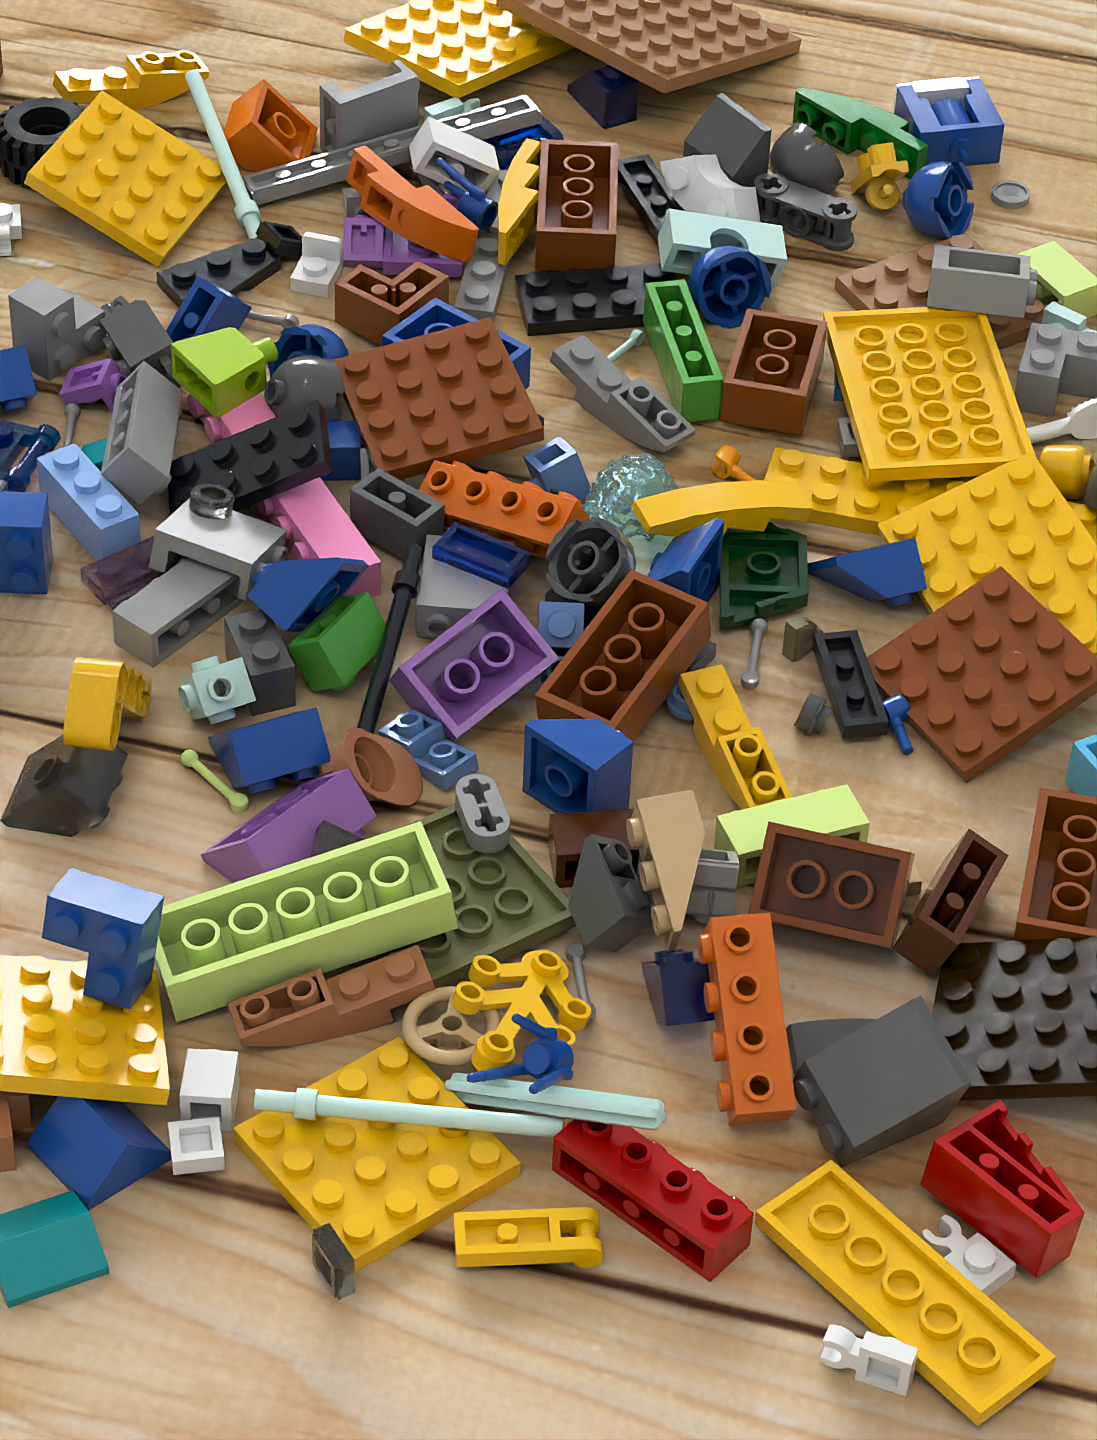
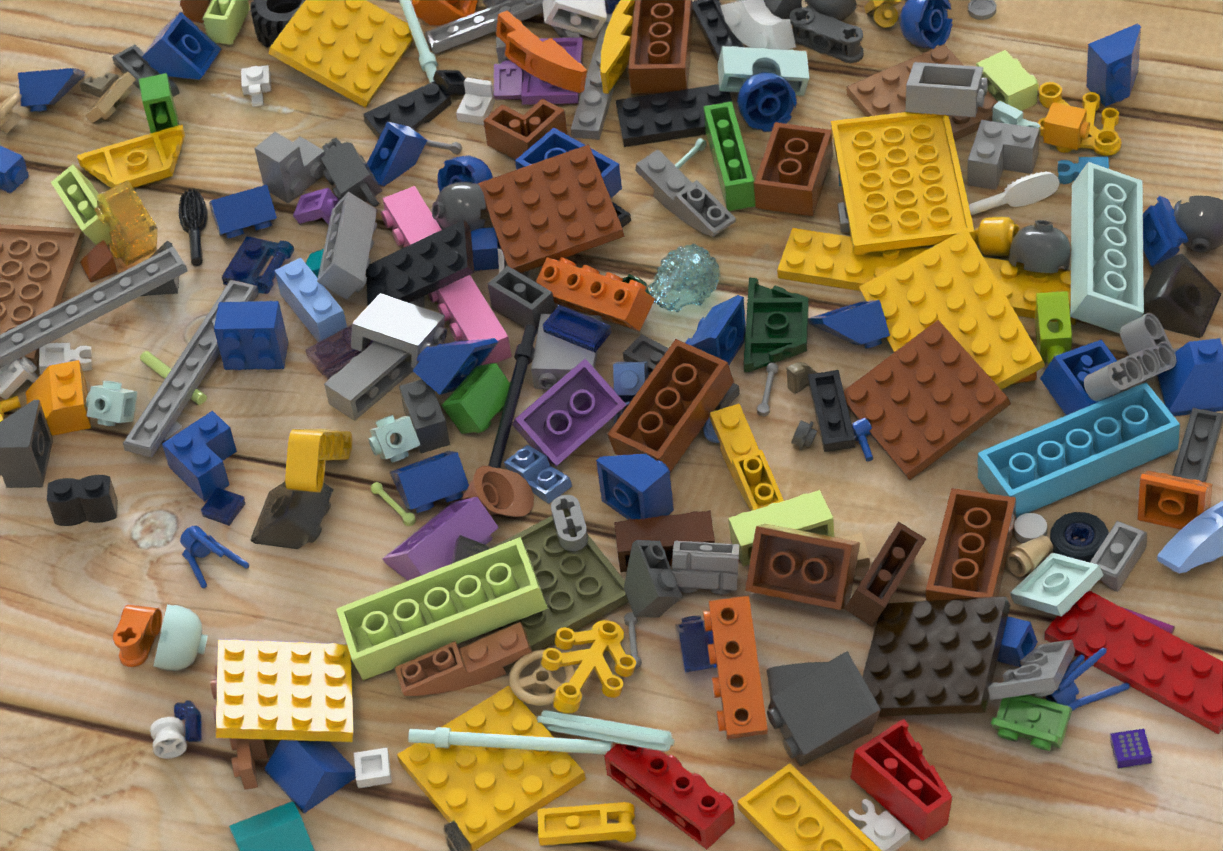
camera: 10 degrees right, 5 degrees up
blue brick [42,868,164,1009] -> none
light grey hinge [63,403,81,447] -> none
lime torso [171,327,278,418] -> none
white brick [179,1048,240,1132] -> none
clear smoke tile [189,484,235,519] -> none
blue plant [436,158,499,230] -> none
blue plant [467,1013,574,1094] -> none
medium blue brick [523,436,593,501] -> none
dark grey cylinder [545,517,636,608] -> none
tan slope [626,789,706,951] -> none
yellow slope [631,480,813,537] -> none
light orange hand [712,445,756,481] -> none

